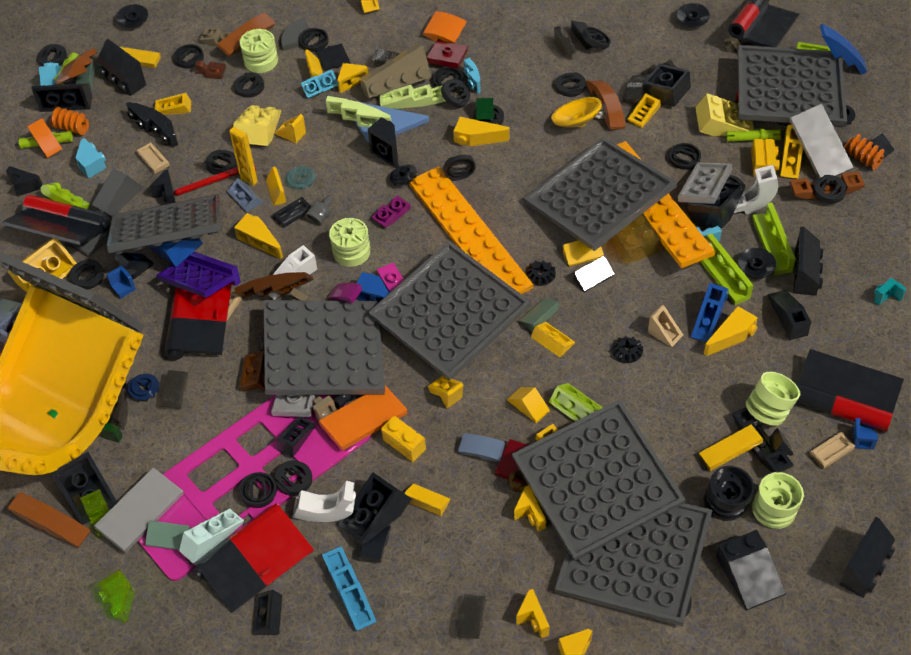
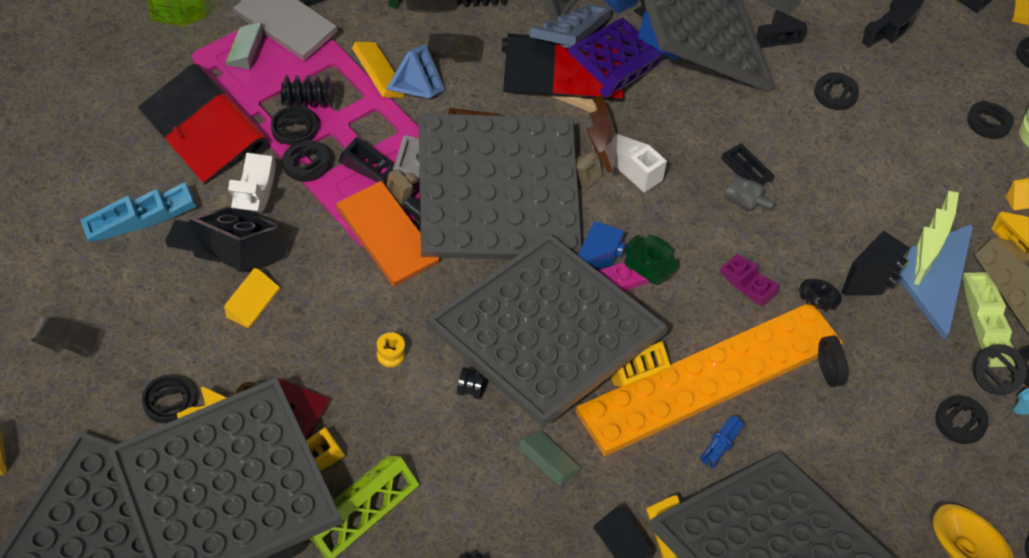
camera: 85 degrees right, 0 degrees up
dark blue gear [128,374,160,402] -> none
tan tile [136,143,170,174] -> none
yellow slope [155,93,191,115] -> none
red piece [174,165,256,196] -> none
light aqua slope [179,509,244,563] -> none
copper plate [195,61,226,79] -> none
sand blue slope [226,178,263,212] -> none
yellow tile [229,127,258,186] -> none
light yellow slope [234,105,281,146] -> none
yellow slope [234,213,283,259] -> none
black slope [252,590,282,635] -> none
yellow slope [266,167,286,206] -> none
yellow slope [275,114,306,144] -> none
clear light blue gear [287,166,315,189] -> none
medium azure slope [301,69,338,99] -> none
magenta slope [327,283,362,303] -> none
yellowish green wheel [329,218,370,267] -> none
yellow brick [381,416,426,462] -> none
yellow slope [427,376,464,409] -> none
yellow slope [453,117,510,146] -> none
sand blue slope [458,433,505,462] -> none
dark green slope [476,98,494,119] -> none
yellow slope [507,387,550,423] -> none
yellow slope [516,589,550,638] -> none
black gear [526,260,556,286] -> none
yellow slope [531,322,575,357] -> none
none -> black piece [142,375,196,423]
none -> black piece [281,75,334,107]
none -> yellow tile [352,42,405,98]
none -> yellow wheel [377,332,405,367]
none -> medium blue slope [386,44,445,98]
none -> black wheel [457,367,486,400]
none -> sand blue wing [530,4,612,48]
none -> dark green plate [624,235,678,285]
none -> blue axle [699,416,744,468]

